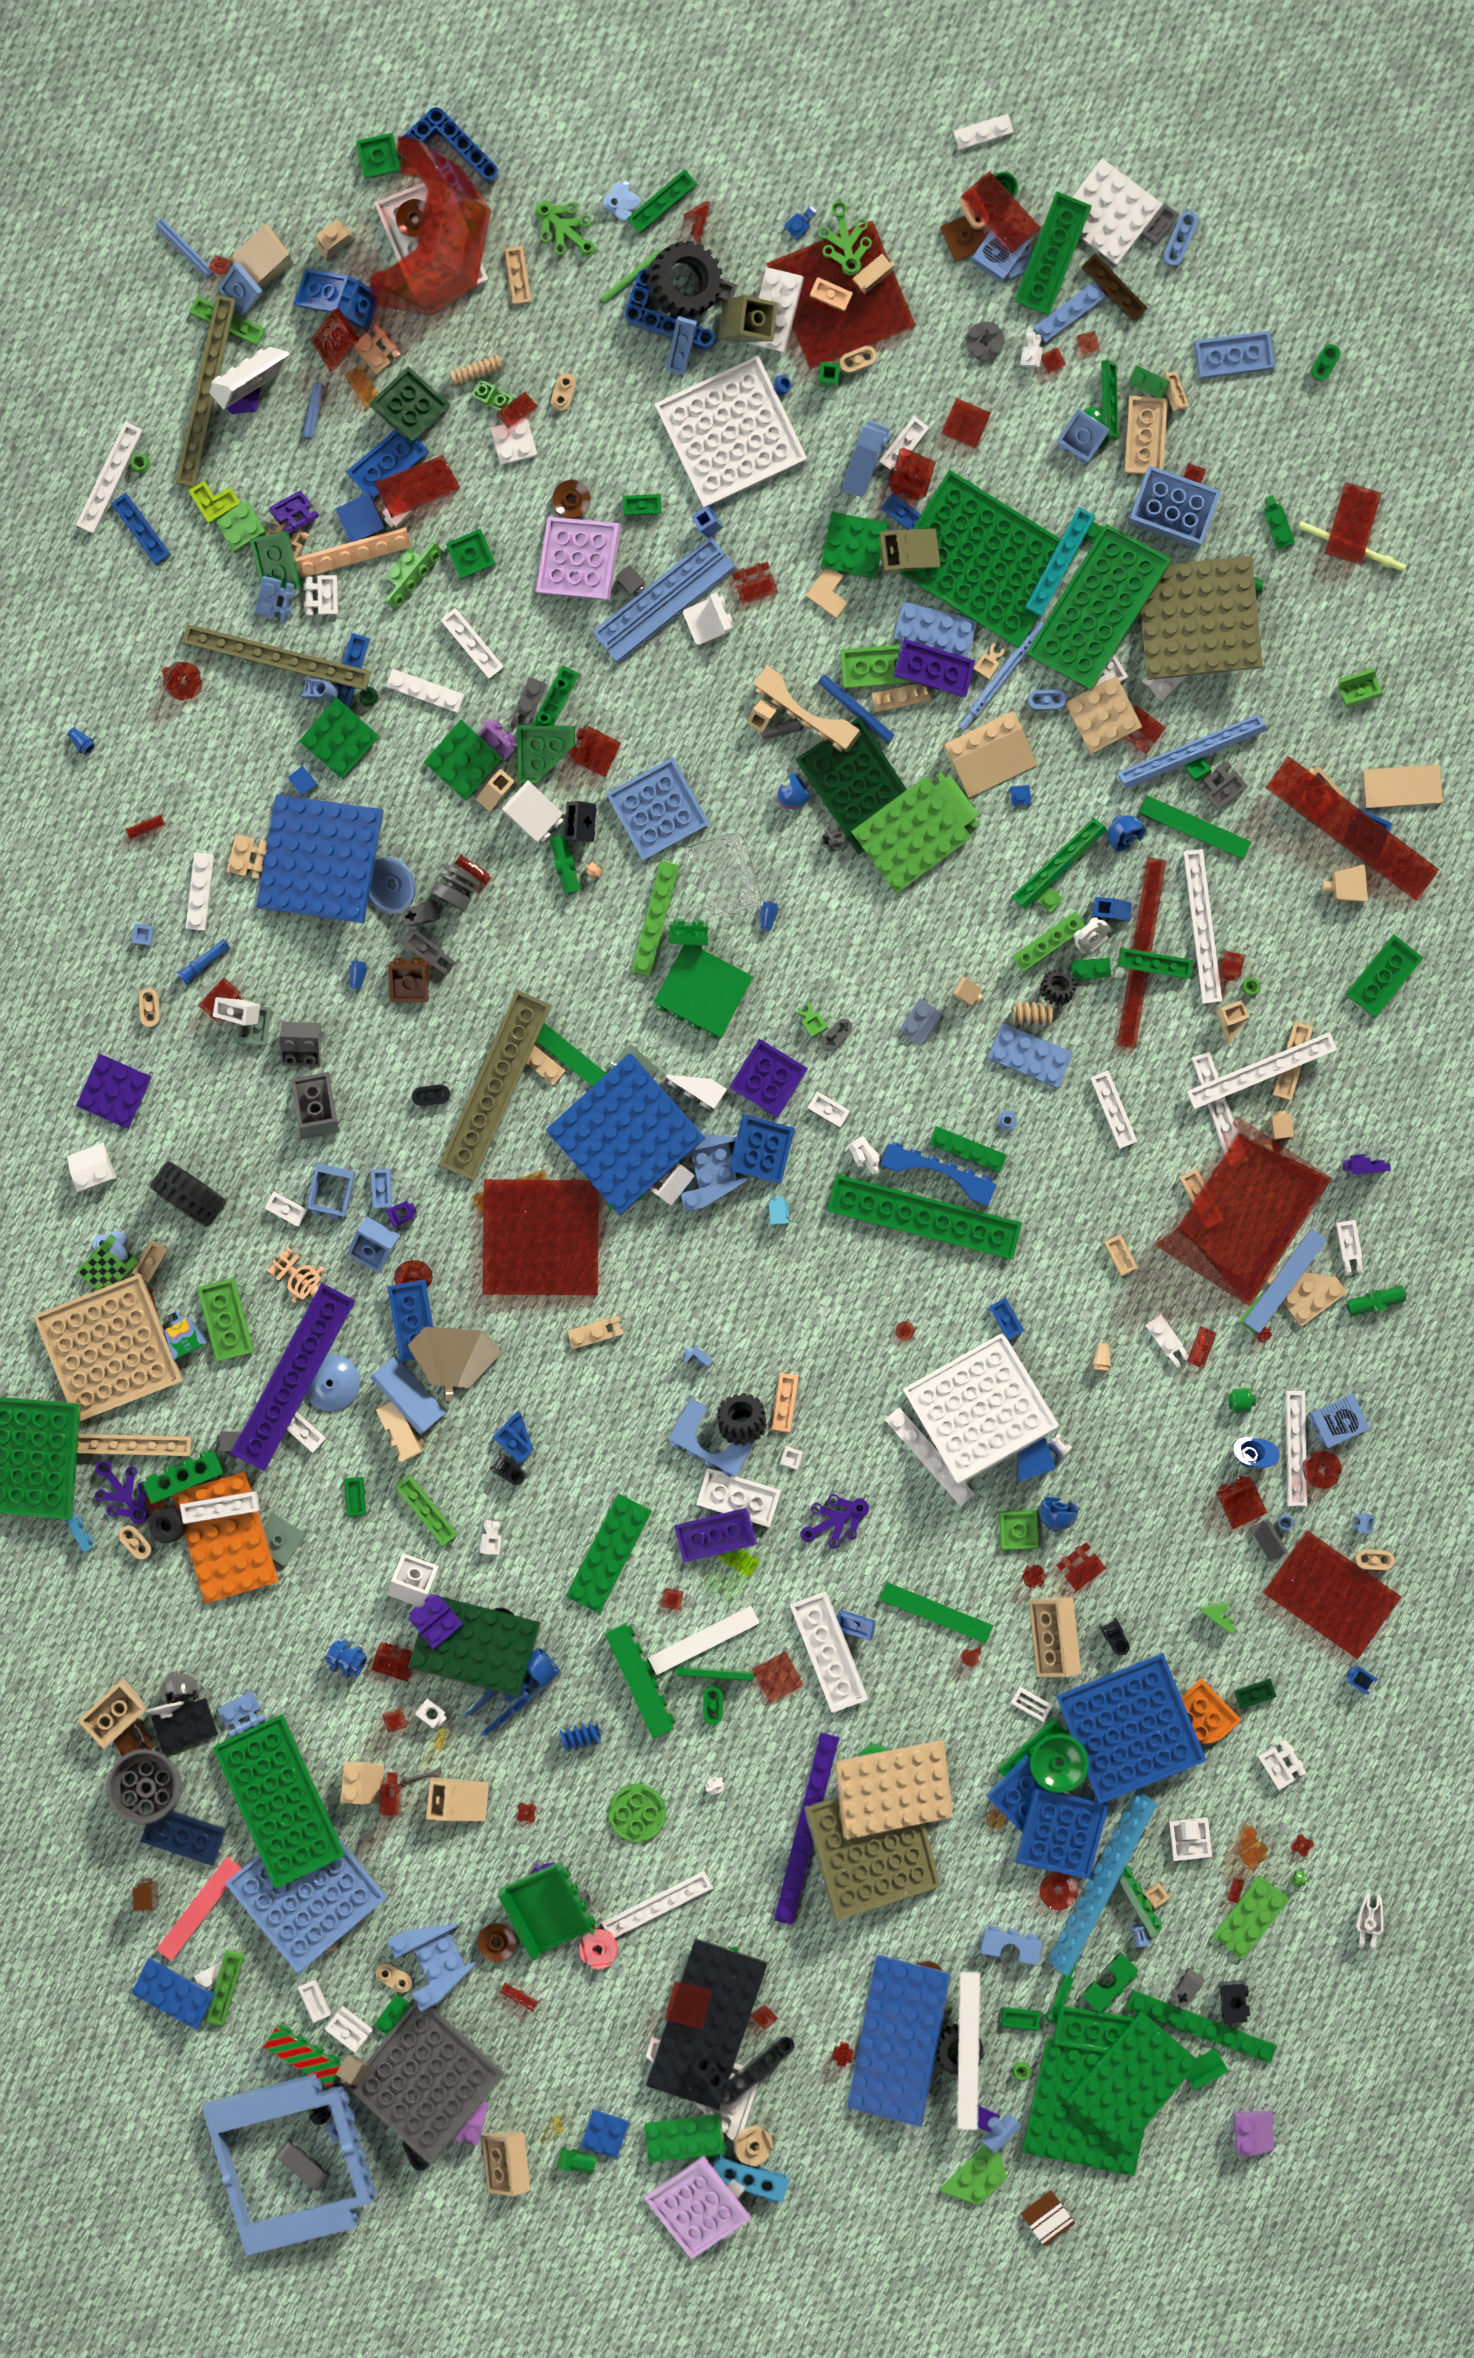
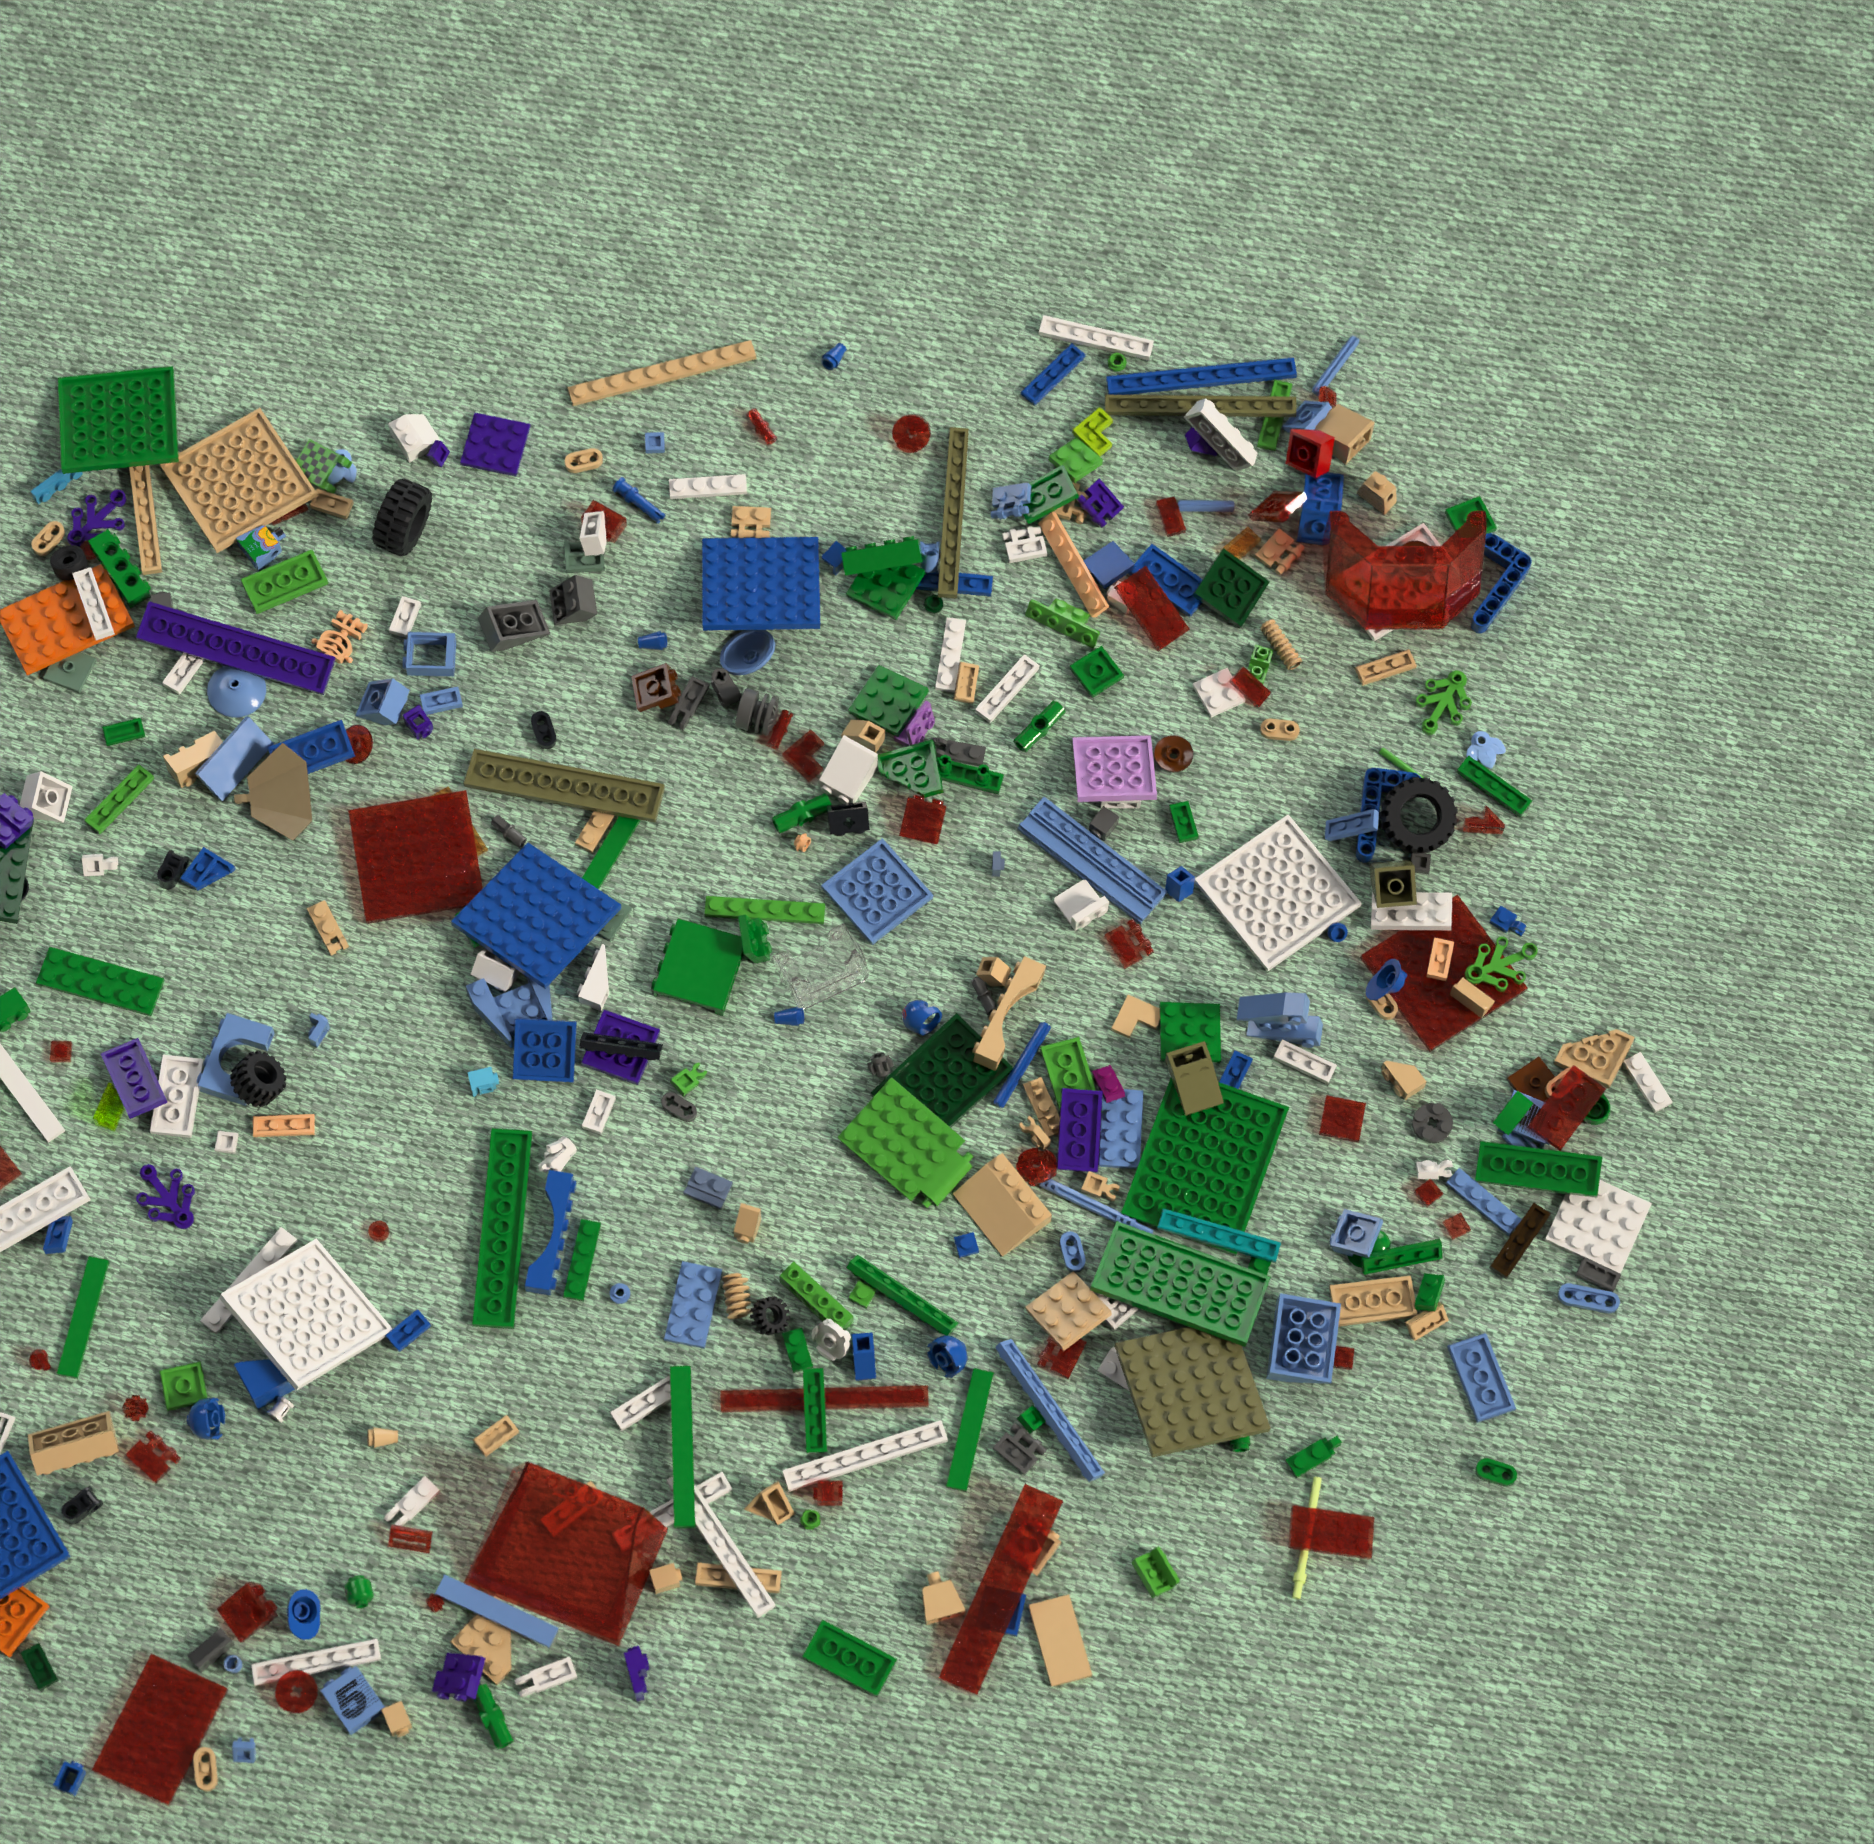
camera: 80 degrees right, 20 degrees down
green brick [819,362,840,388] -> none
clear red plate [886,447,936,501] -> none
bright green slope [1199,1602,1236,1634] -> none
none -> tan brick [382,1701,412,1737]
none -> dark purple plate [427,440,450,467]
none -> dark purple plate [432,1653,486,1702]
none -> dark grey axle [491,815,527,848]
none -> tan plate [568,340,756,406]
none -> black plate [579,1032,663,1060]
none -> green tile [670,1366,695,1529]
none -> clear red plate [782,729,824,782]
none -> green brick [841,536,923,576]
none -> tan plate [953,662,979,704]
none -> sand blue plate [992,851,1005,877]
none -> green piece [1014,700,1066,753]
none -> clear red plate [1016,1148,1057,1186]
none -> tan plate [1019,1116,1051,1151]
none -> magenta plate [1092,1065,1125,1103]
none -> blue plate [1106,358,1297,395]
none -> clear red plate [1156,496,1186,537]
none -> red slope [1285,429,1335,478]
none -> blue piece [1366,959,1407,1000]
none -> tan slope [1381,1061,1427,1100]
none -> green slope [1492,1090,1533,1136]
none -> tan plate [1554,1029,1635,1089]

